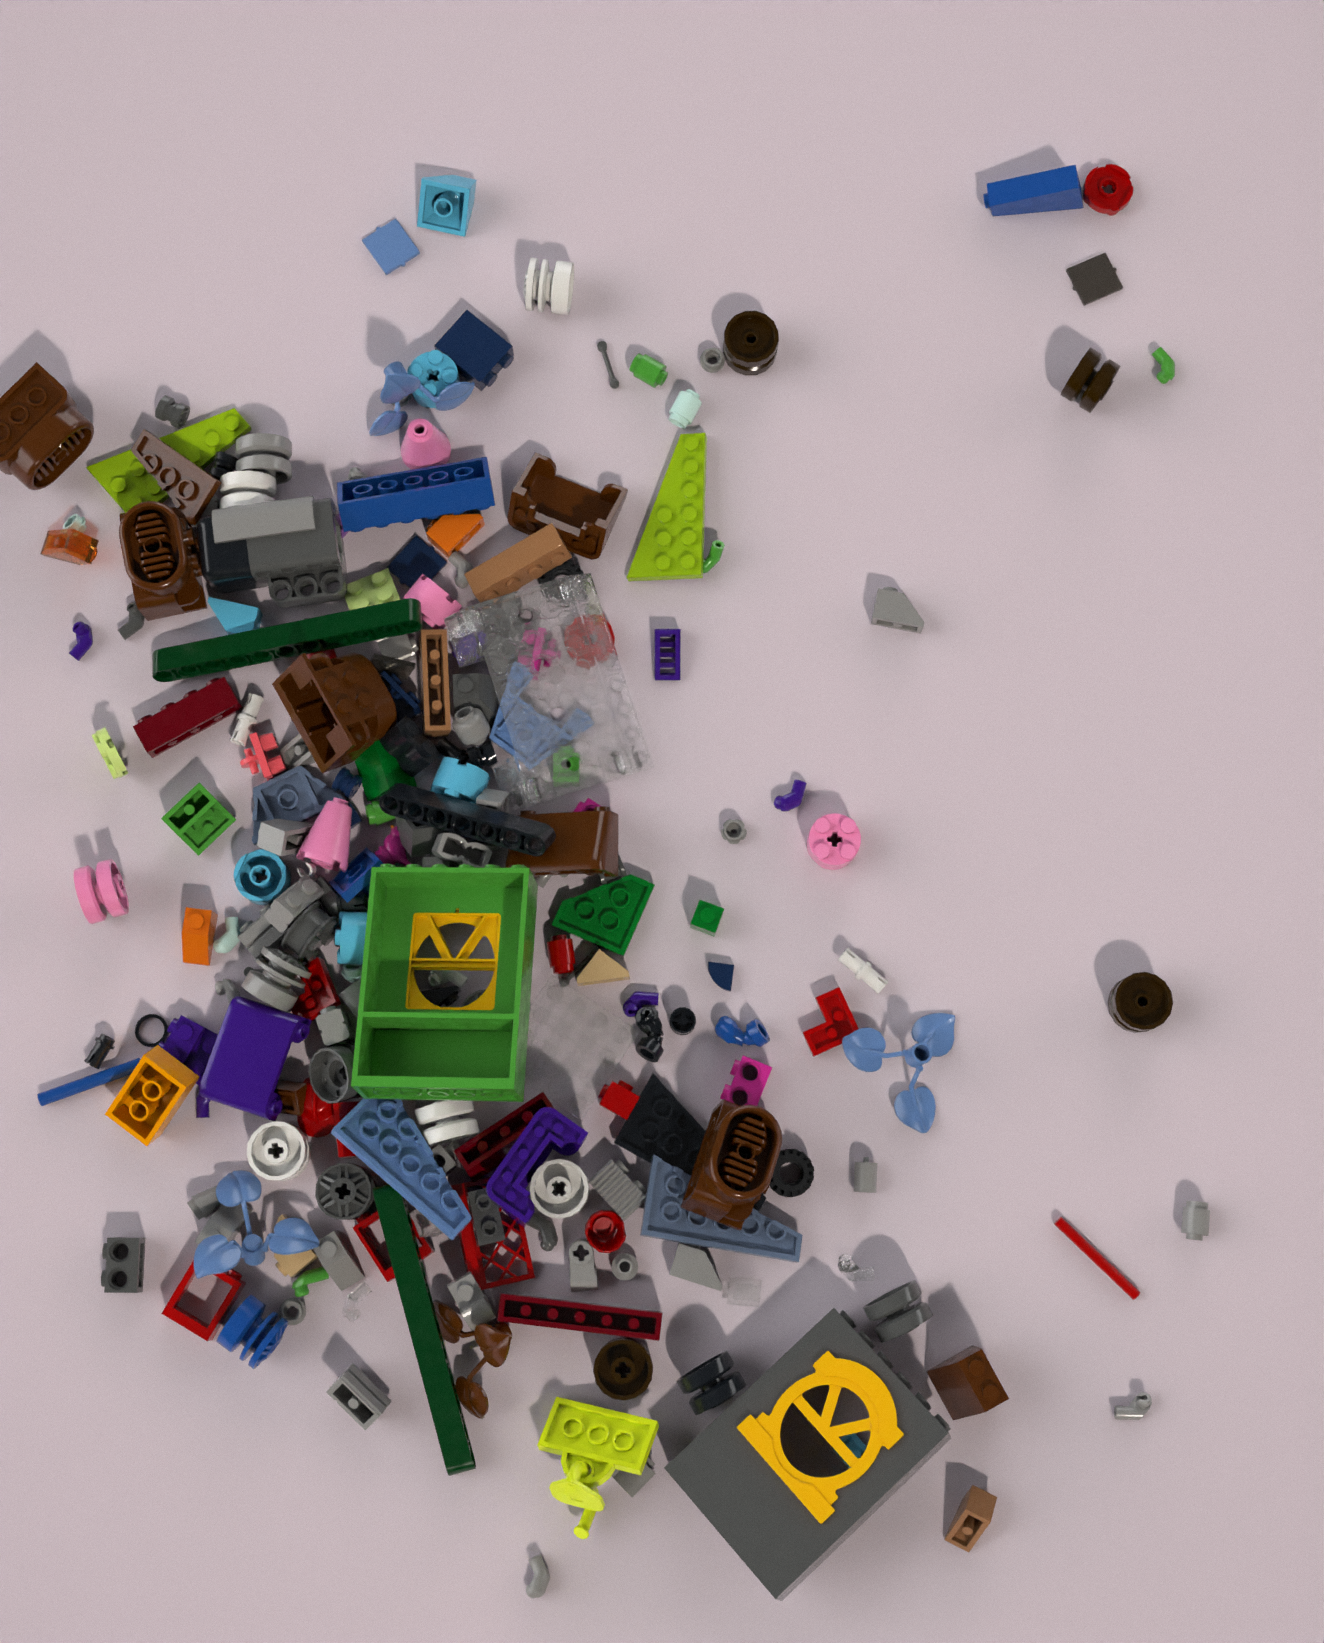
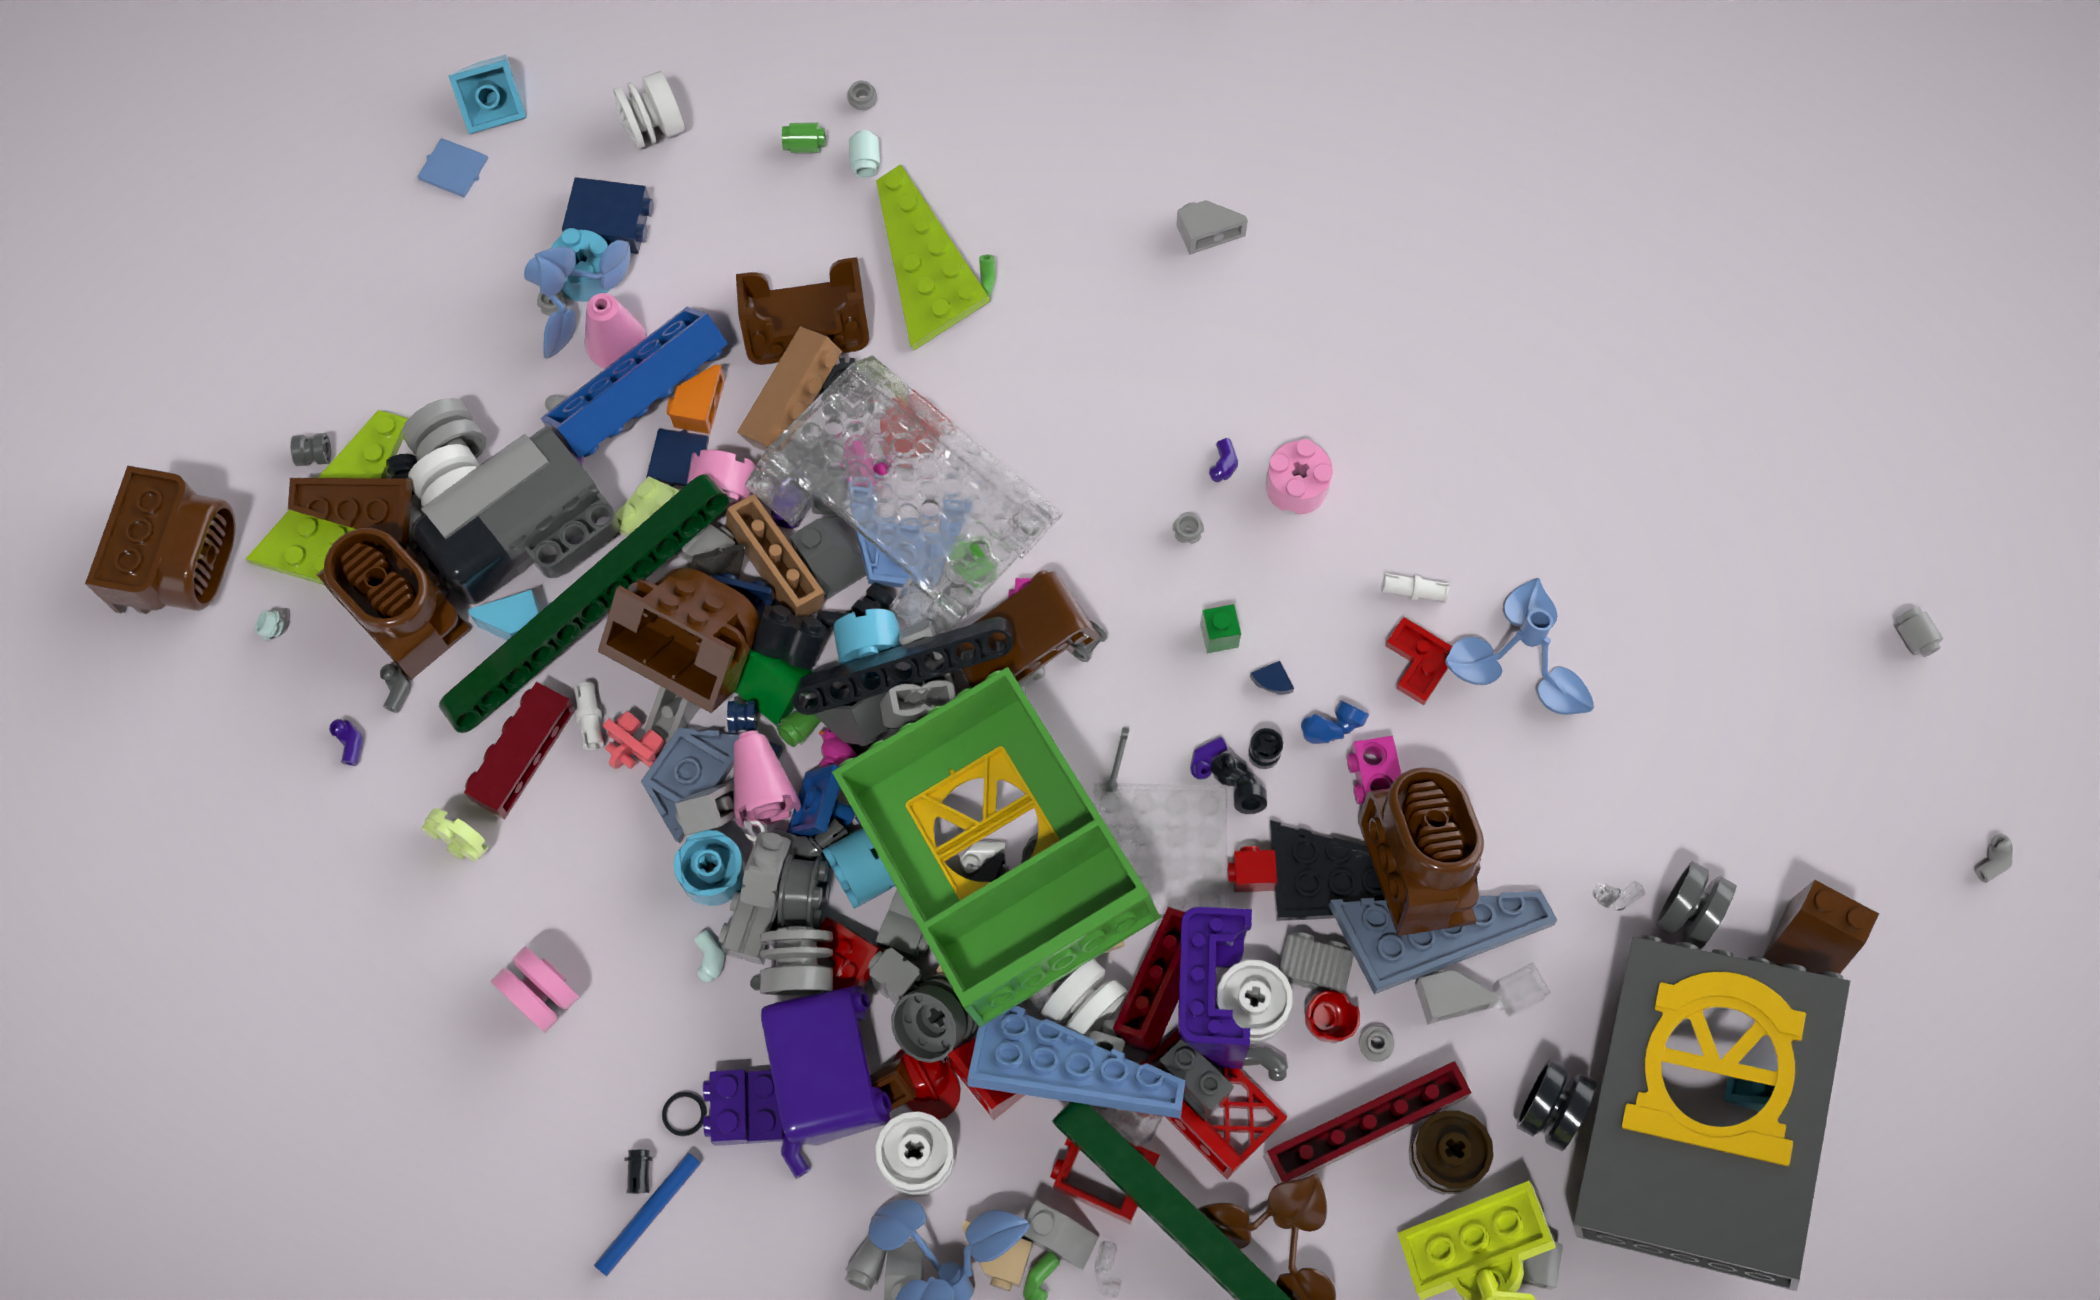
camera: 30 degrees left, 10 degrees down
clear orange slope [40,529,99,565] -> none
light orange brick [105,1045,200,1146] -> none
bright green brick [161,782,236,856] -> none
orange slope [182,907,218,966] -> none
light grey arm [215,979,240,1004] -> none
dark grey wheel [315,1163,377,1220] -> none
light aqua plate [341,964,362,983] -> none
light grey brick [447,1271,497,1331] -> none
light grey arm [448,551,473,588] -> none
light grey head [452,706,490,746] -> none
red brick [547,935,576,974] -> none
green plate [552,874,655,957] -> none
light grey piece [569,1238,598,1292] -> none
tan slope [576,949,630,986] -> none
dark grey hinge [597,341,619,389] -> none
dark purple slope [654,629,681,680] -> none
dark brown wheel [723,311,779,376] -> none
black tyre [770,1149,814,1197] -> none
light grey piece [853,1157,877,1193] -> none
medium nougat slope [944,1485,997,1552] -> none
red bar [1054,1217,1141,1300] -> none
dark brown wheel [1107,972,1173,1033] -> none

